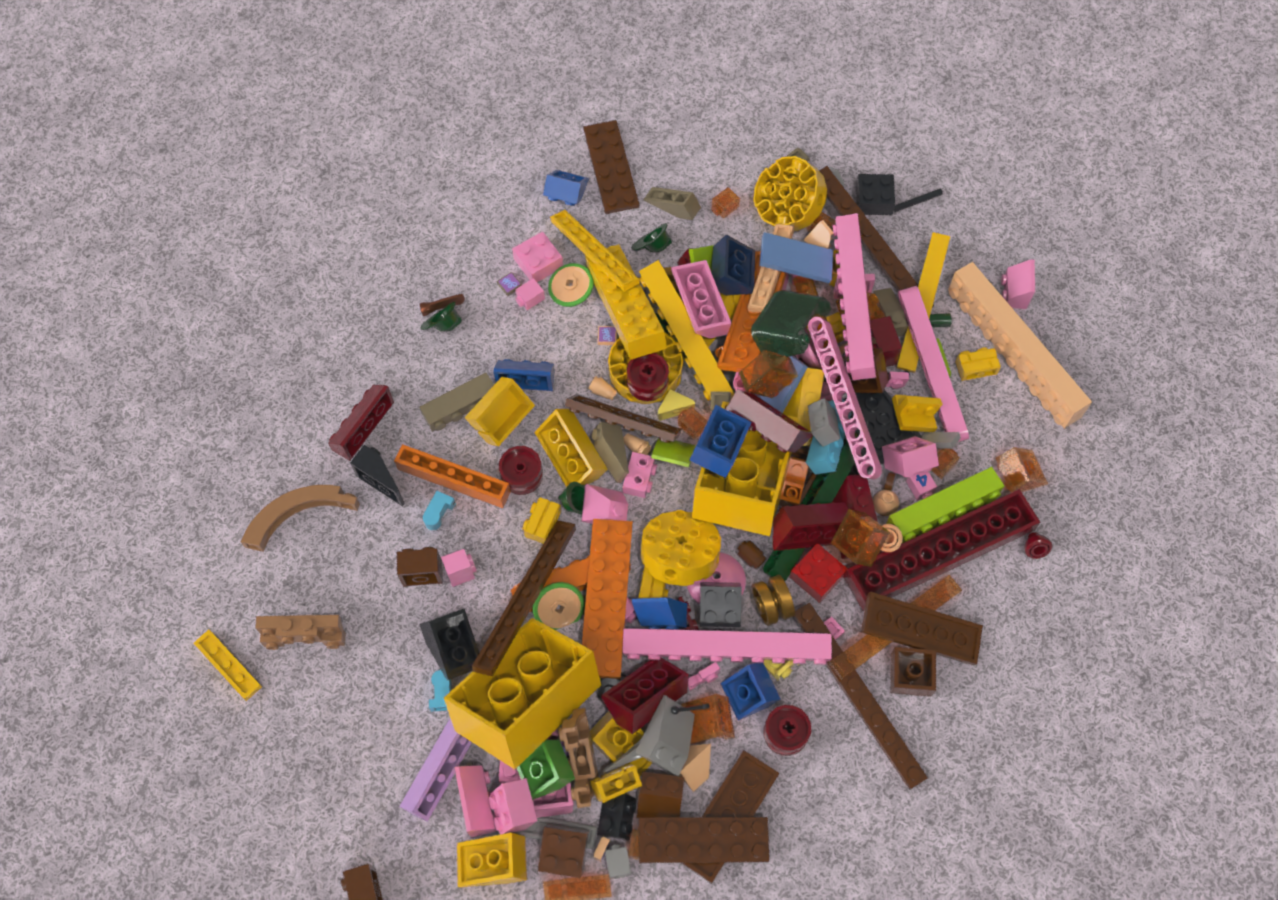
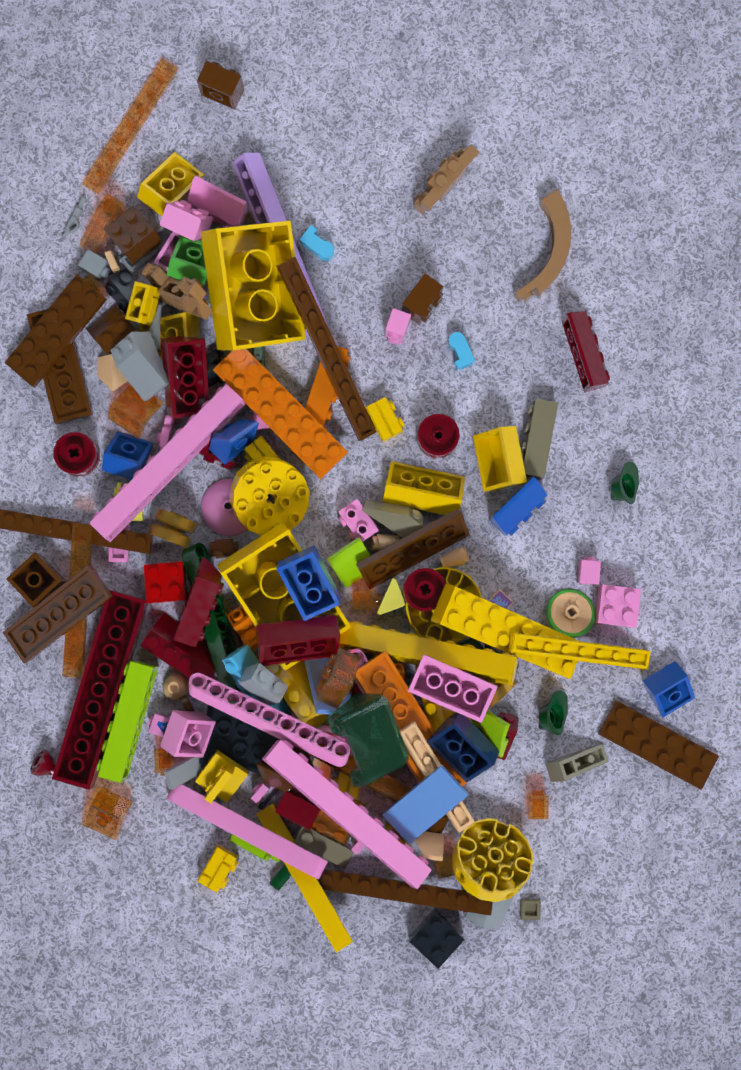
camera: 125 degrees right, 20 degrees up
yellow plate [193,630,262,701] -> none
black slope [350,445,405,507] -> none
orange brick [394,444,511,508] -> none
copper piece [419,294,465,316] -> none
black slope [419,608,479,681] -> none
tile [497,272,522,296] -> none
light nougat wheel [533,582,585,630] -> none
dark green piece [558,482,585,515] -> none
bright pink slope [582,484,628,524] -> none
black hinge [671,704,710,715] -> none
brick [699,582,742,627] -> none
dark tan tile [710,392,731,411] -> none
clear orange brick [831,509,890,567] -> none
light nougat brick [874,524,903,552] -> none
black bar [894,188,943,212] -> none
light nougat brick [948,262,1092,428] -> none
bright pink slope [1001,259,1035,309] -> none

